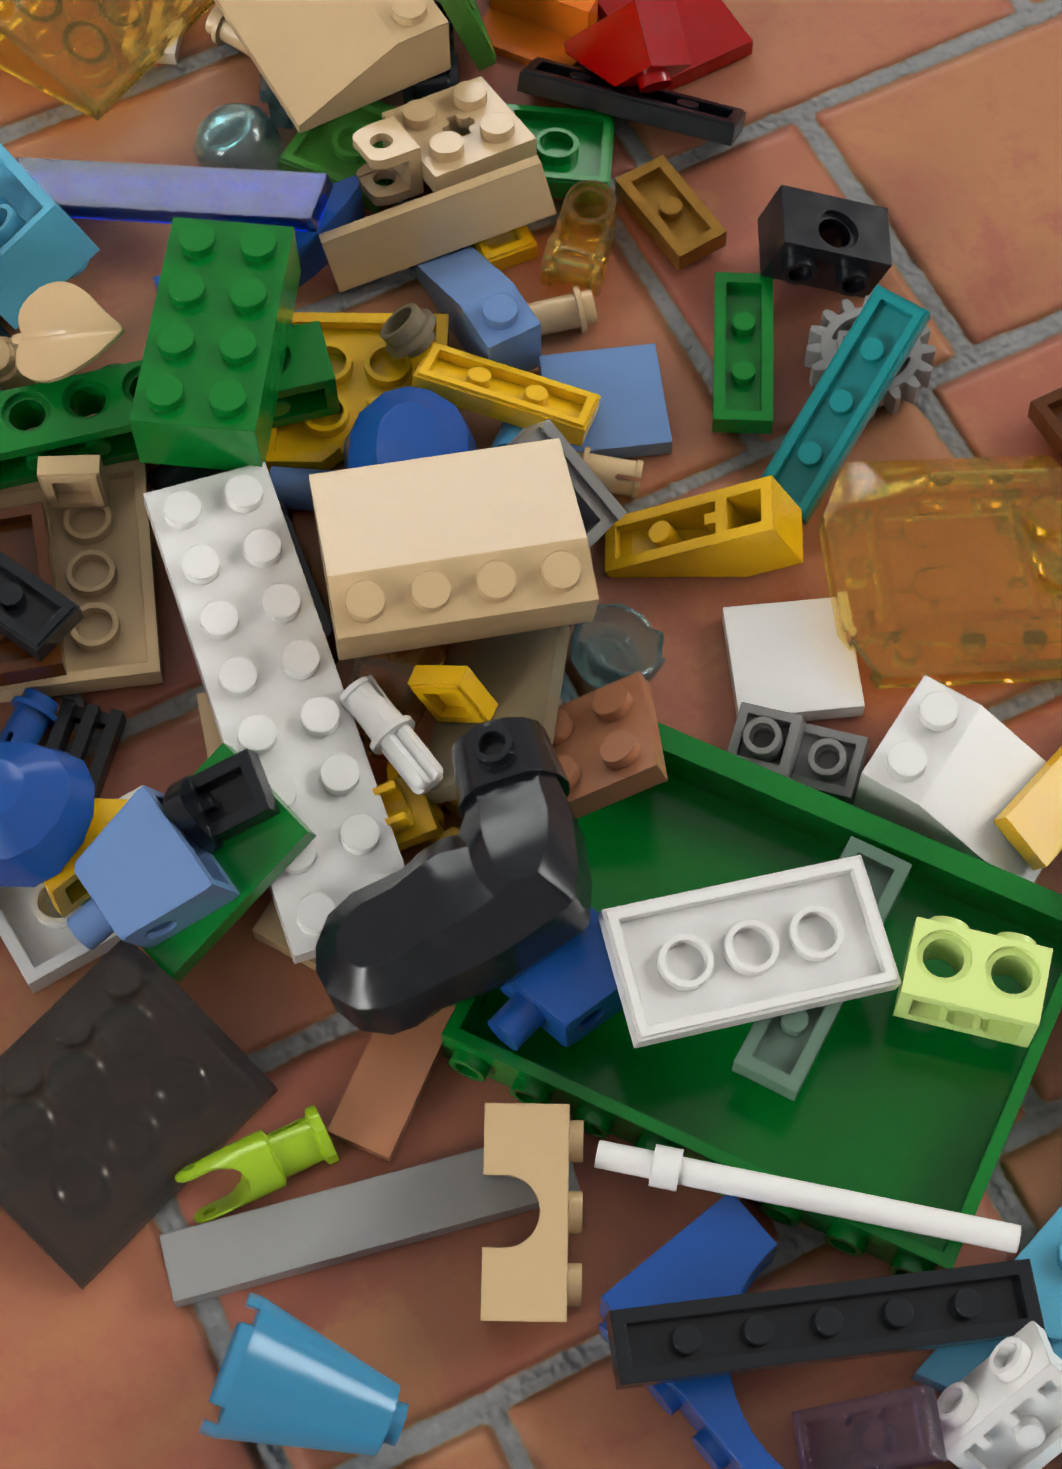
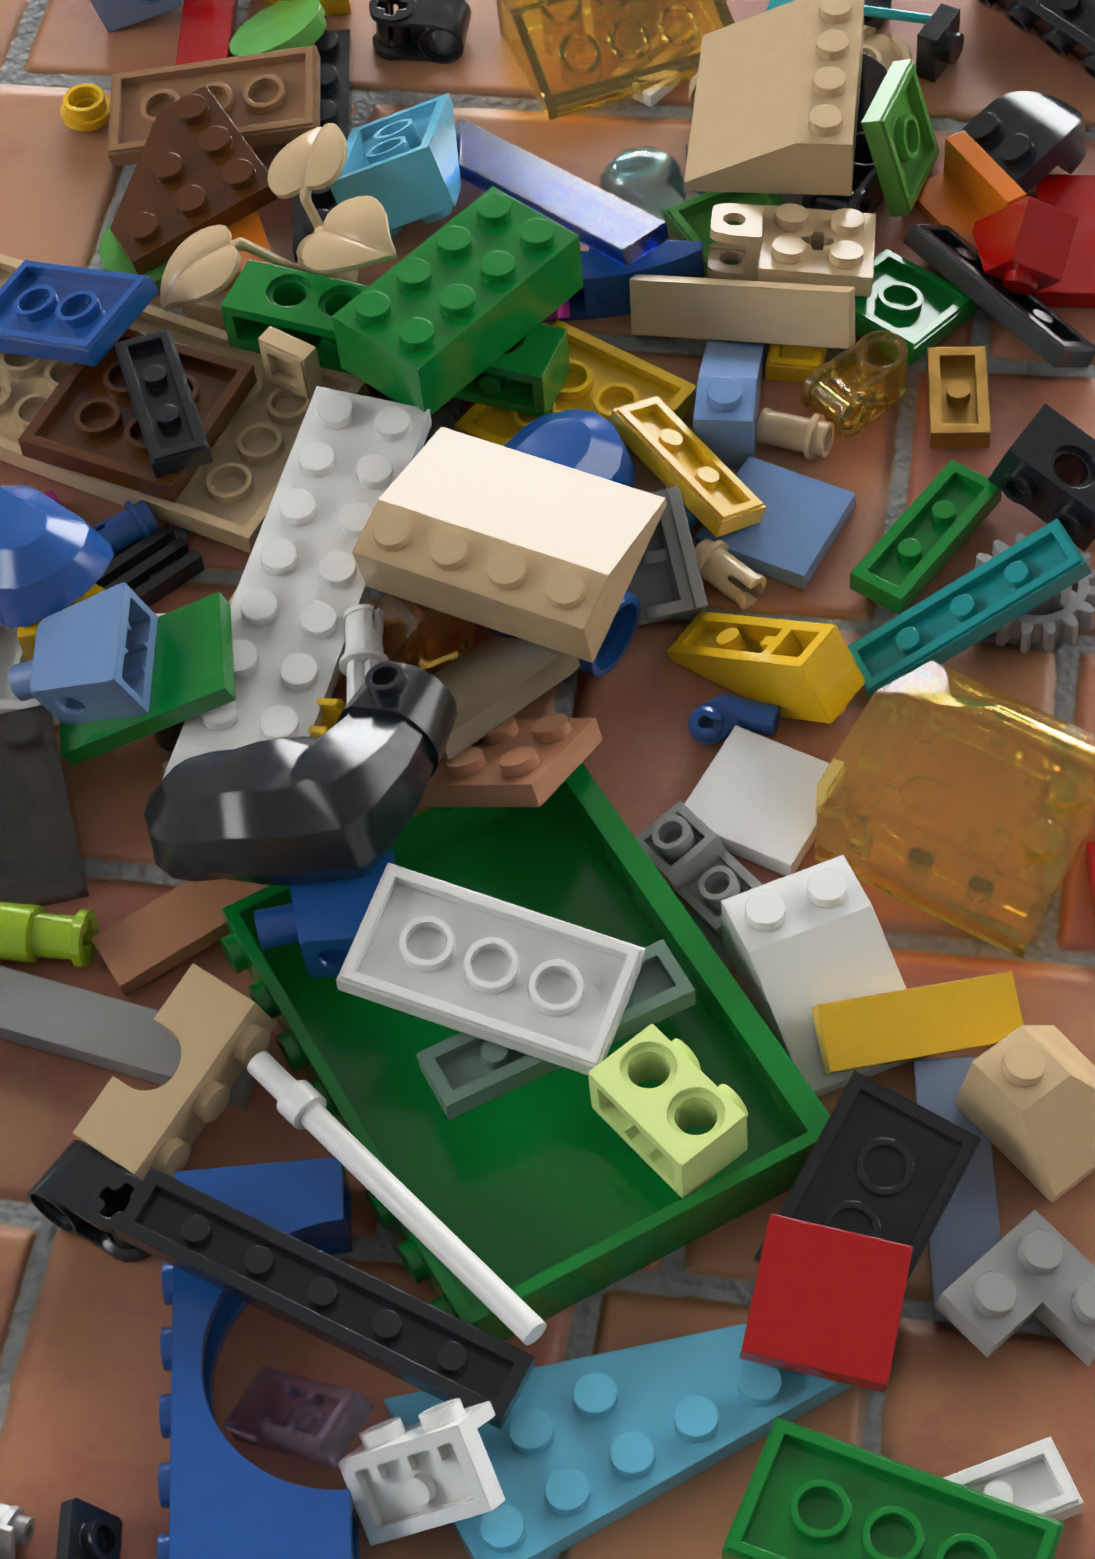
camera: 40 degrees right, 10 degrees down
black tile [163,748,281,854] -> none
dark tan plate [380,303,436,359] -> none
yellow tile [407,665,498,723] -> none
clear light blue hair [570,603,666,689] -> none
none -> black piece [27,1140,151,1262]
none -> blue arm [688,694,781,745]

